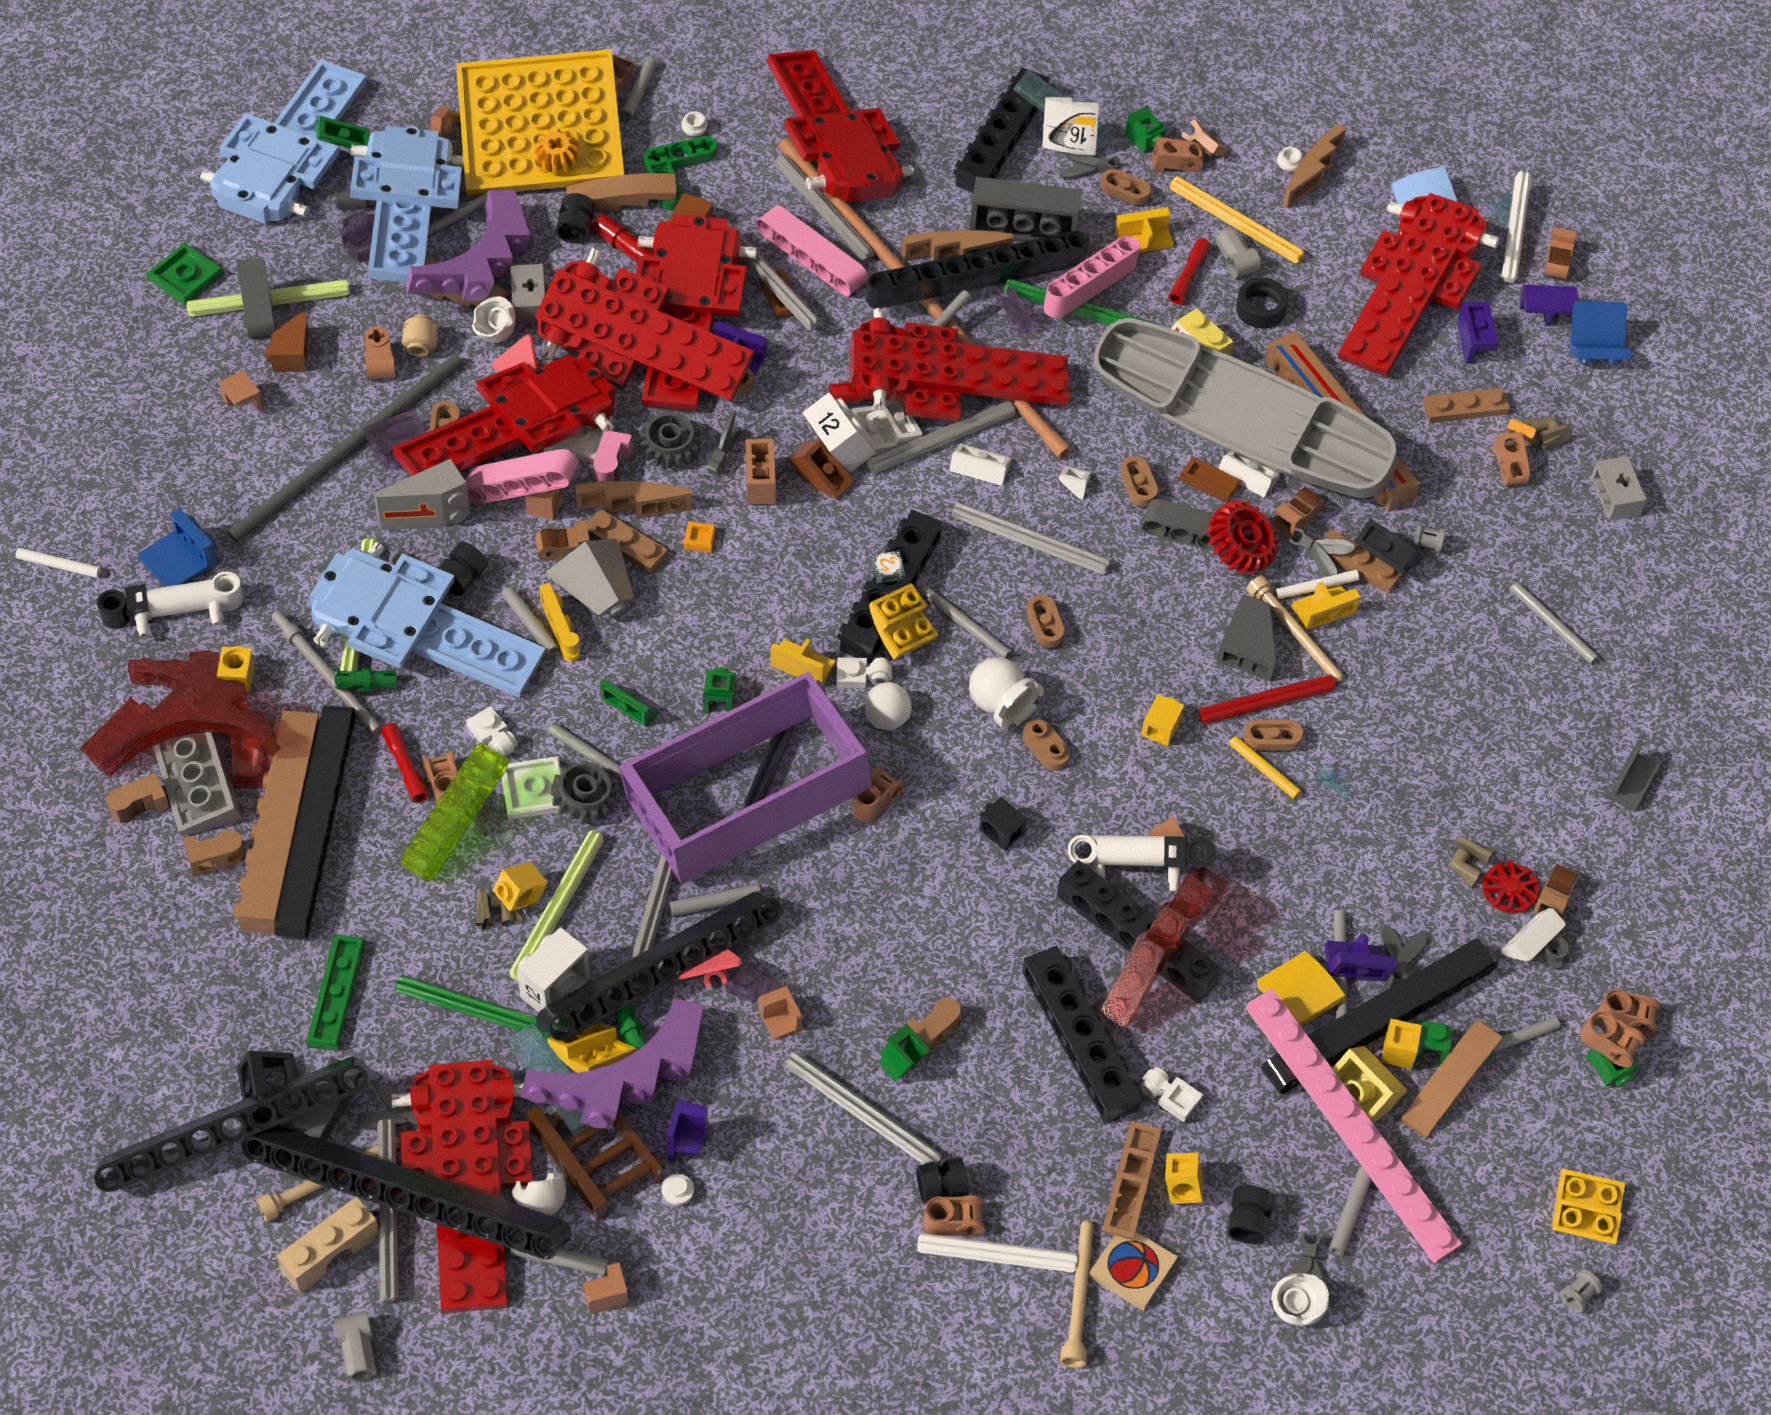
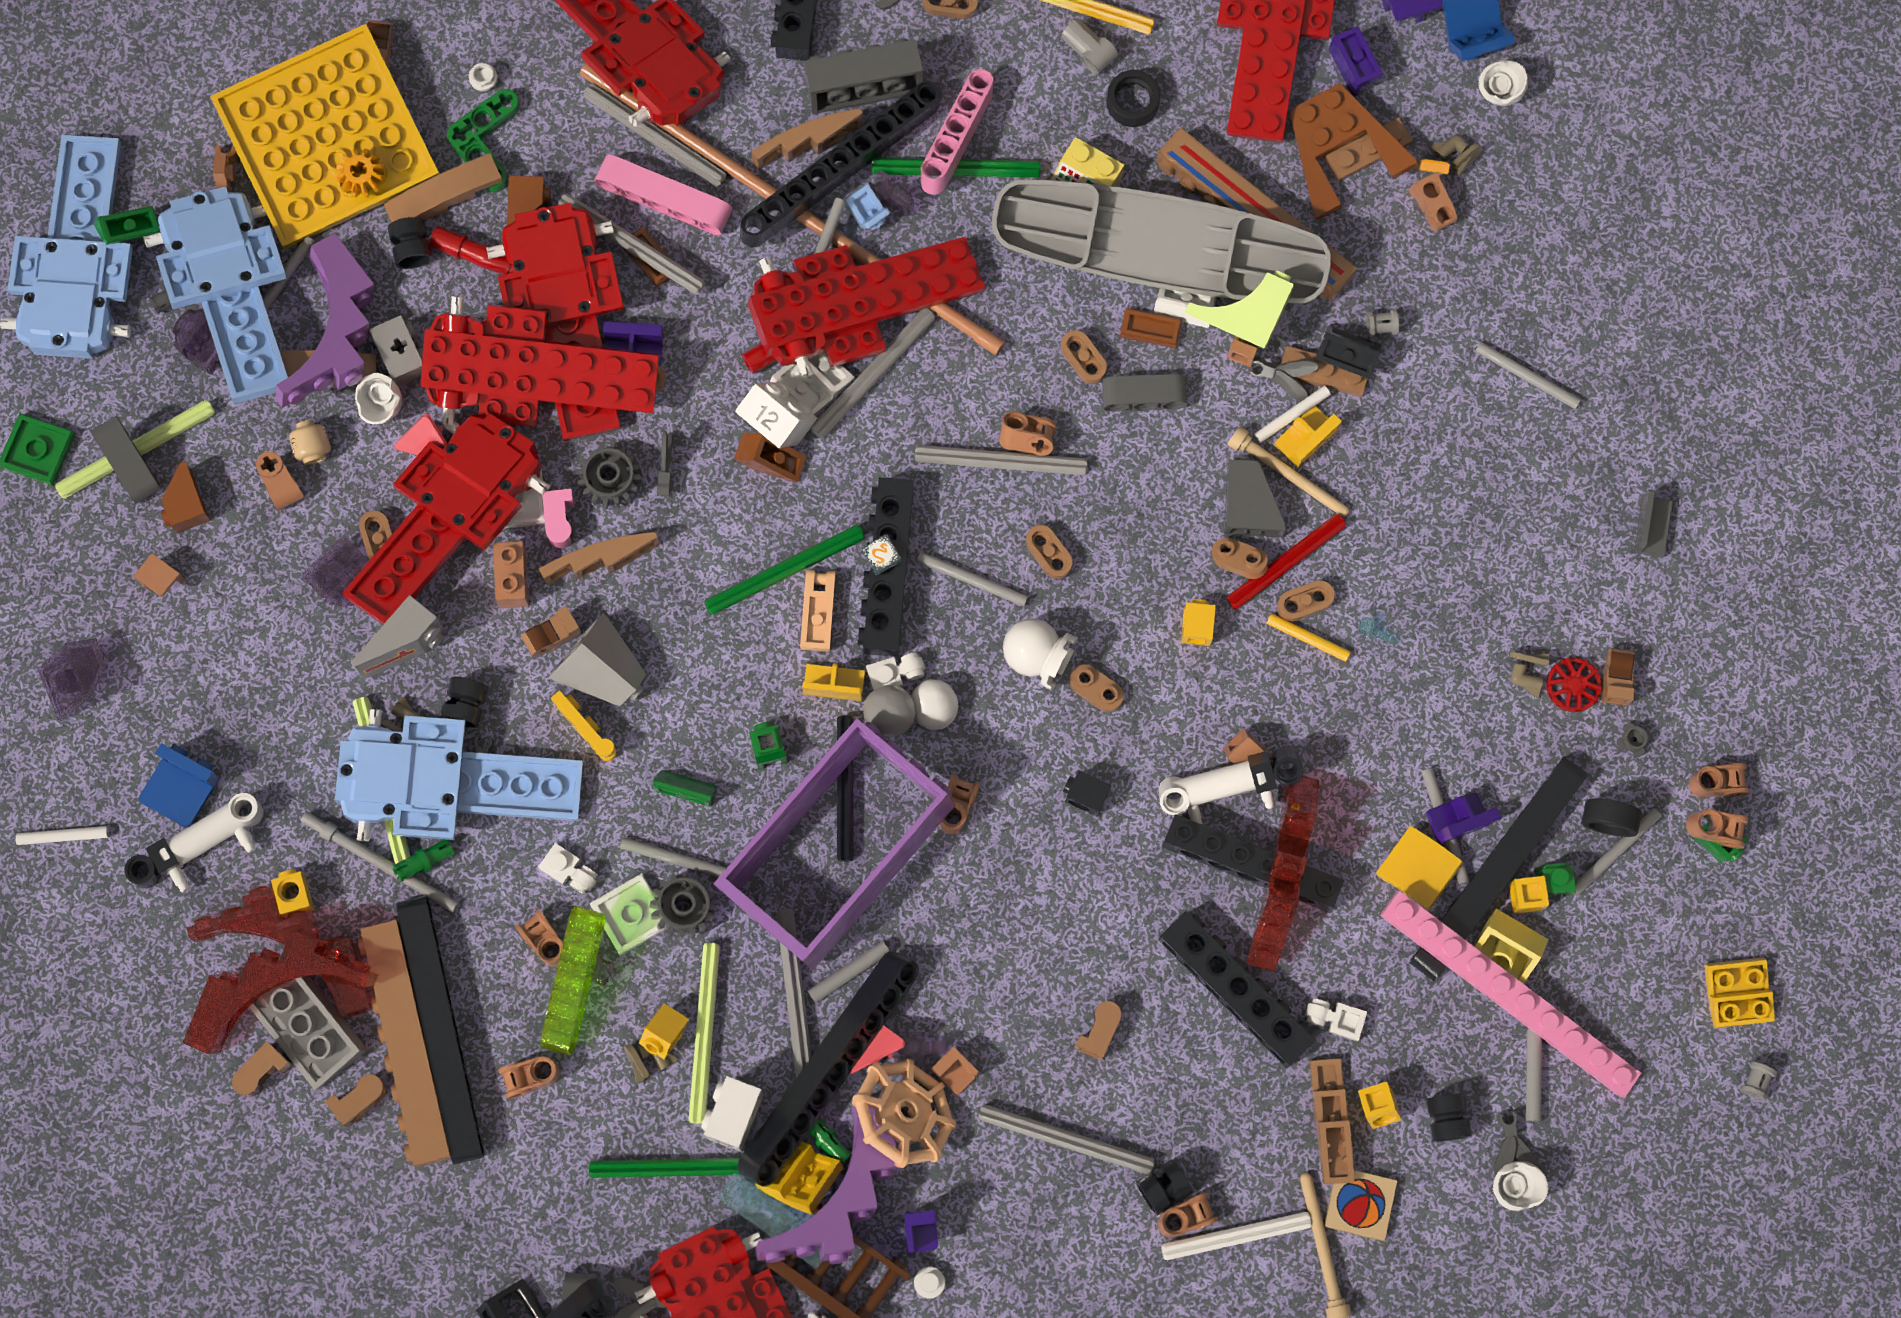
camera: 20 degrees left, 20 degrees up
dark grey piece [227,354,463,542] -> none
green tile [306,934,366,1052] -> none
red piece [381,723,429,803] -> none
bright pink beam [465,449,578,504] -> none
light grey piece [502,587,559,656] -> none
medium nougat plate [587,509,668,574] -> none
light grey piece [621,57,658,120] -> none
light orange tile [683,521,716,553] -> none
nougat brick [745,439,776,504] -> none
yellow slope [869,583,939,660] -> none
green window [878,1024,930,1082] -> none
white slope [950,444,1012,485] -> none
white slope [1059,466,1092,499] -> none
yellow panel [1115,207,1174,253] -> none
red piece [1168,238,1211,305] -> none
red gear [1206,500,1280,576] -> none
dark grey piece [1381,926,1427,986] -> none
medium nougat slope [1400,1019,1503,1139] -> none
white slope [1501,908,1566,961] -> none
light grey brick [1591,456,1647,521] -> none
none -> clear purple slope [38,638,107,722]
none -> nougat piece [498,1056,560,1099]
none -> green axle [704,524,865,615]
none -> light nougat plate [800,569,836,652]
none -> light blue bracket [843,184,890,230]
none -> light nougat plate [852,1058,956,1168]
none -> light grey piece [863,685,916,737]
none -> nougat piece [999,411,1057,456]
none -> yellowish green arch [1185,270,1295,349]
none -> medium nougat plate [1212,538,1268,579]
none -> dark orange wing [1289,83,1418,221]
none -> white hair [1479,60,1528,106]
none -> black tyre [1581,798,1642,837]

